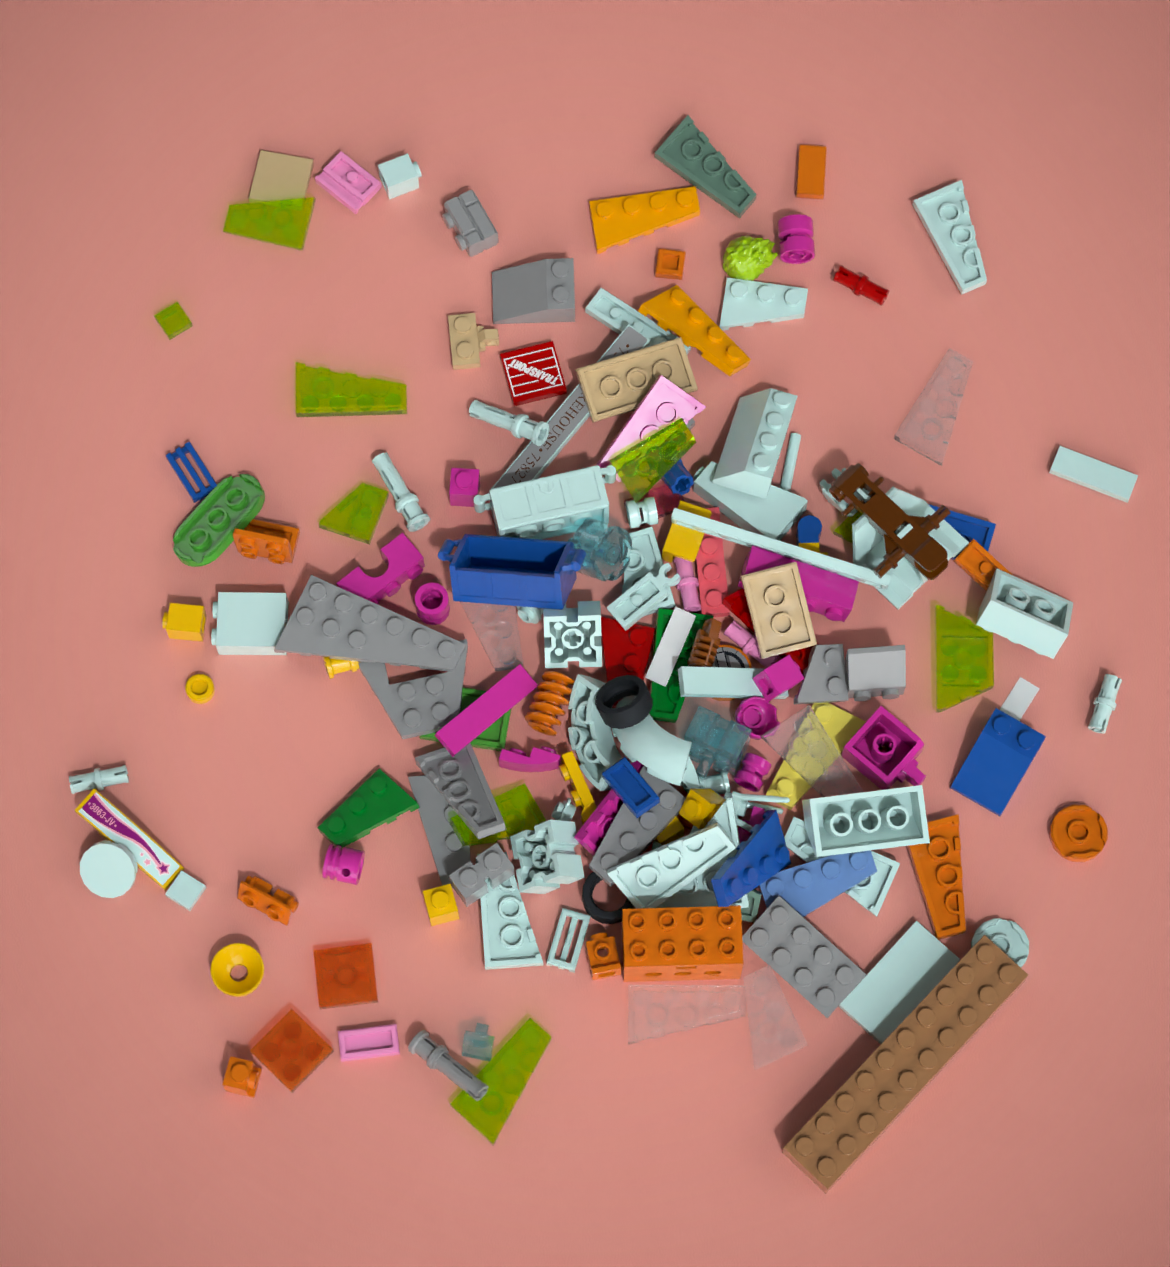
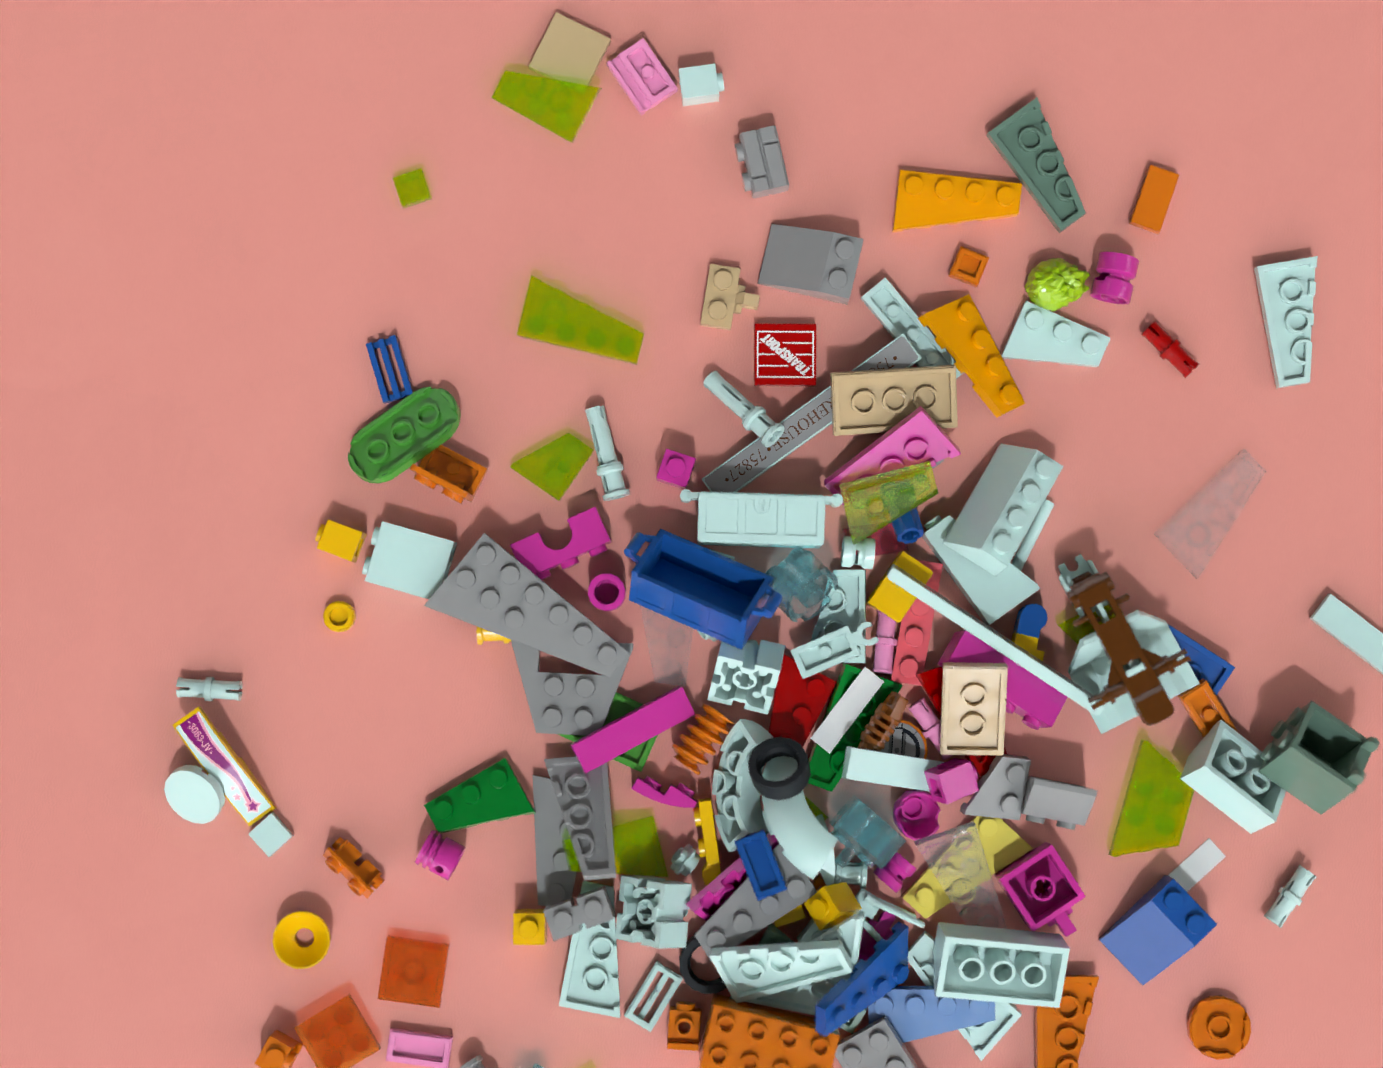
camera: 15 degrees right, 15 degrees up
none -> sand green container [1258,701,1380,815]

